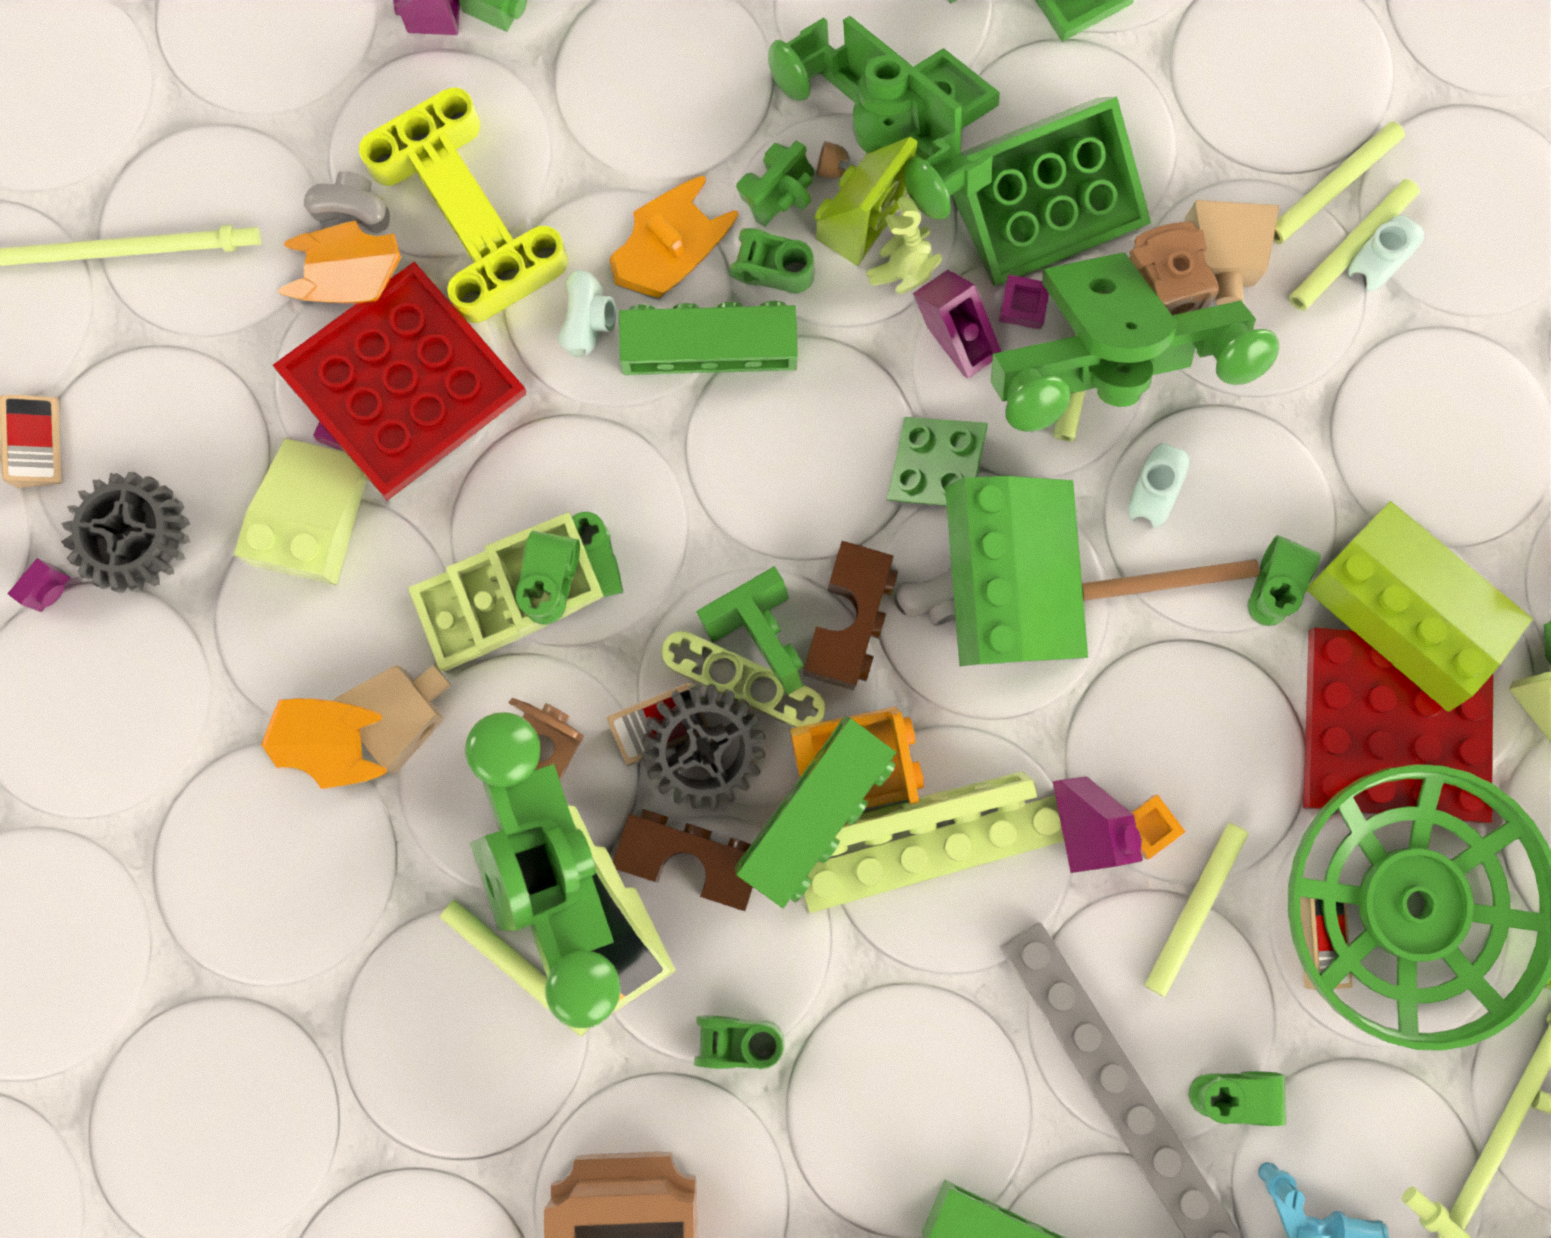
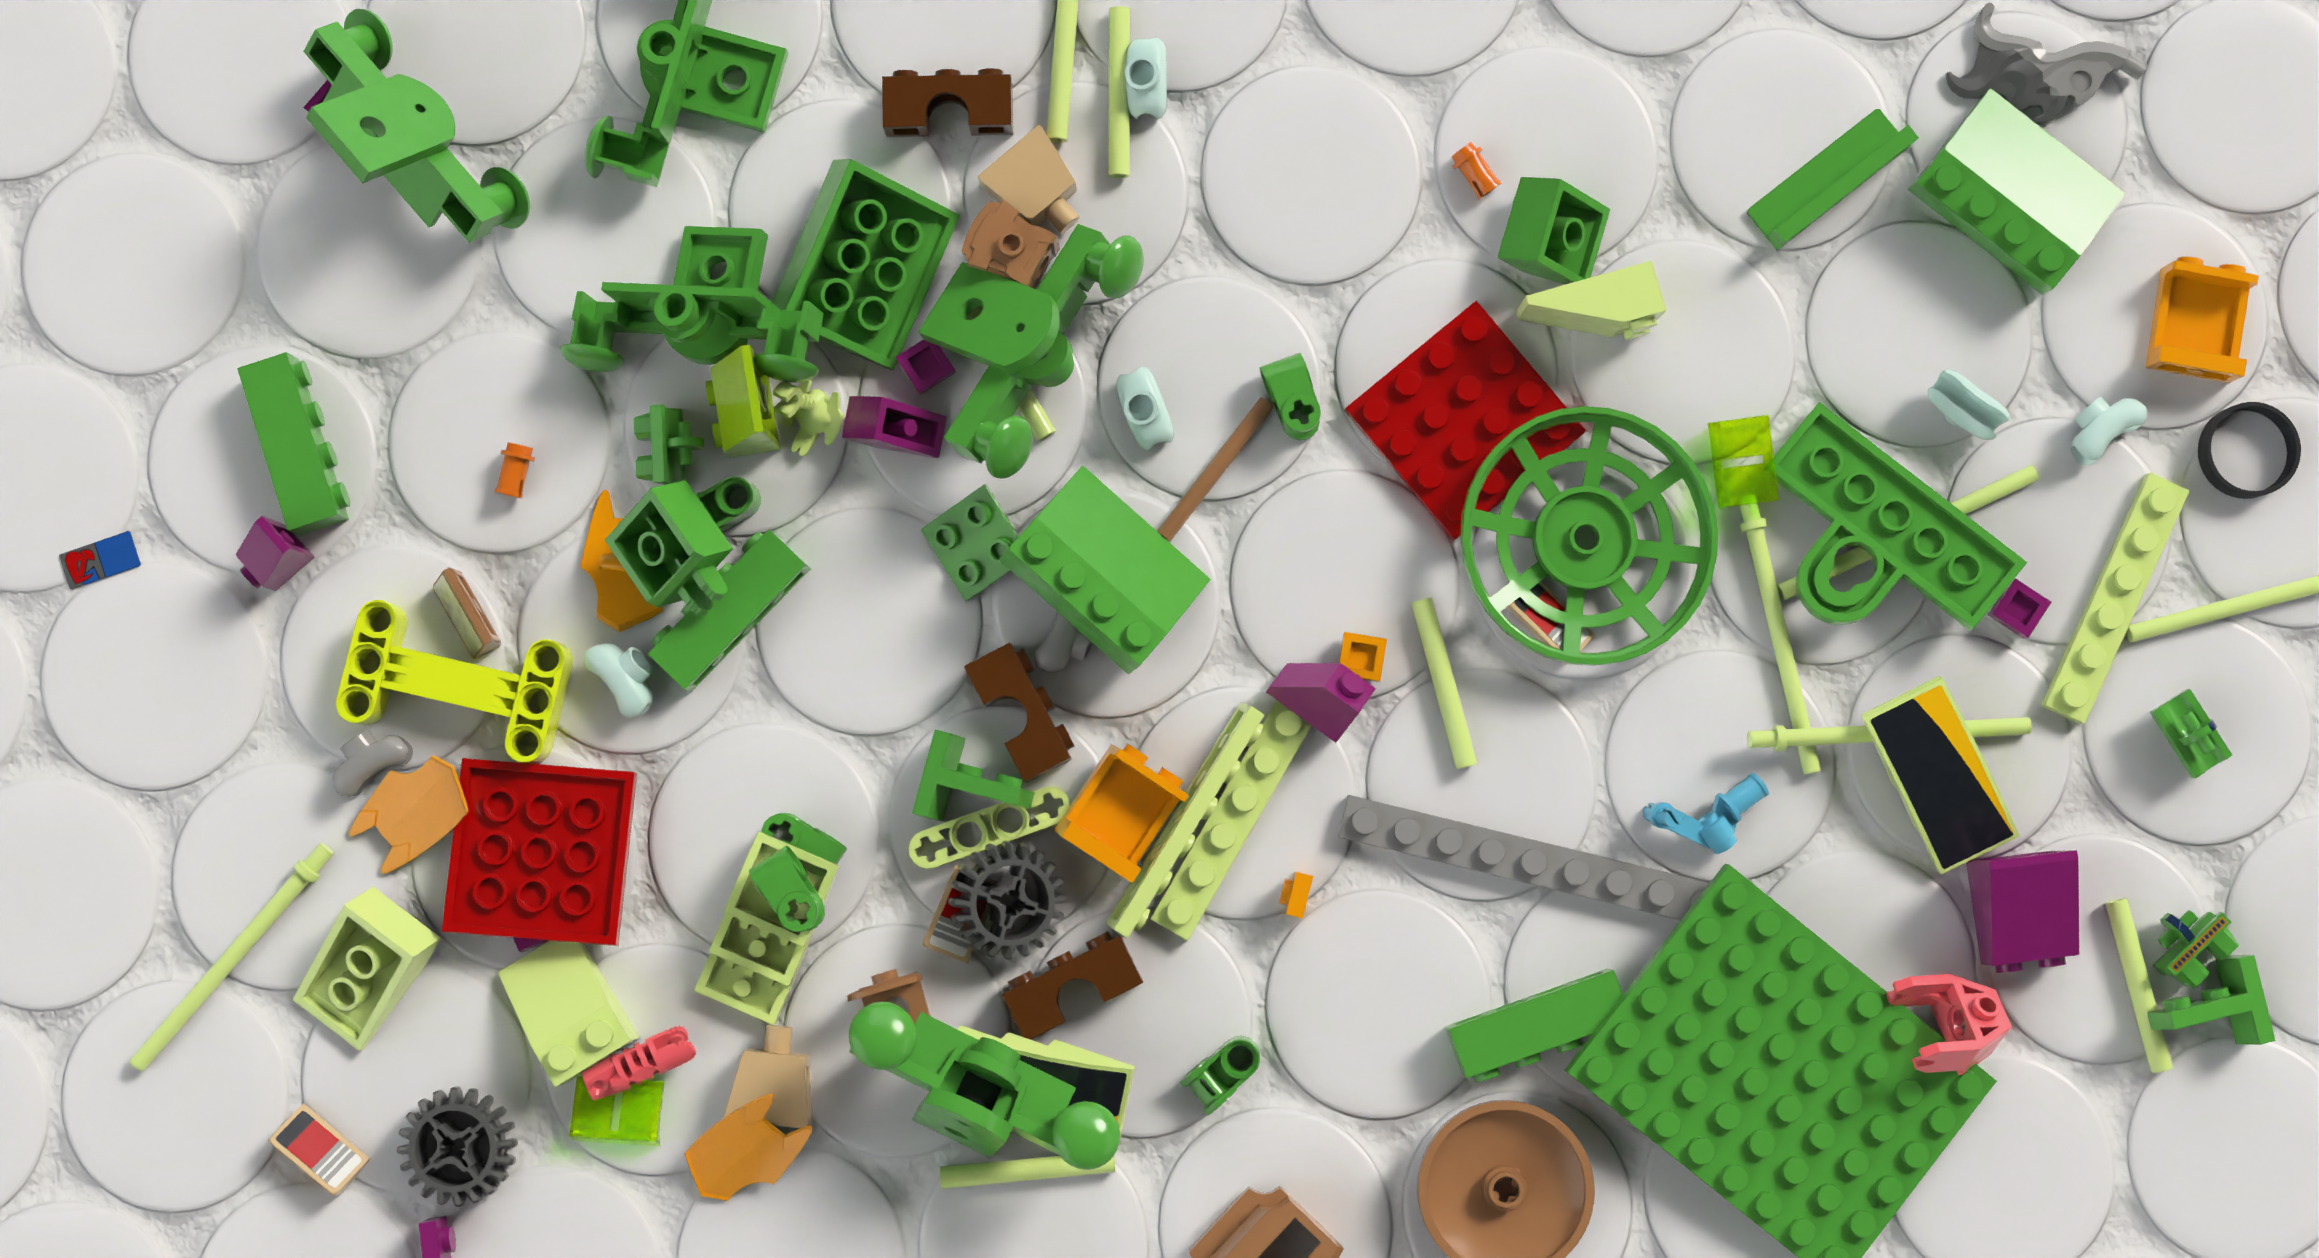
camera: 40 degrees left, 5 degrees up
bright green brick [734,715,897,909] -> none
medium nougat hinge [816,141,850,179] -> none
bright green piece [1188,1071,1286,1126] -> none
lime slope [1307,501,1533,712] -> none
none -> yellowish green slope [293,887,441,1051]
none -> medium nougat slope [433,567,501,659]
none -> orange pin [495,442,535,499]
none -> clear neon green piece [569,1076,665,1146]
none -> coral hinge [581,1025,696,1100]
none -> bright green hinge [605,480,733,617]
none -> reddish brown arch [882,68,1014,137]
none -> light orange plate [1279,872,1313,919]

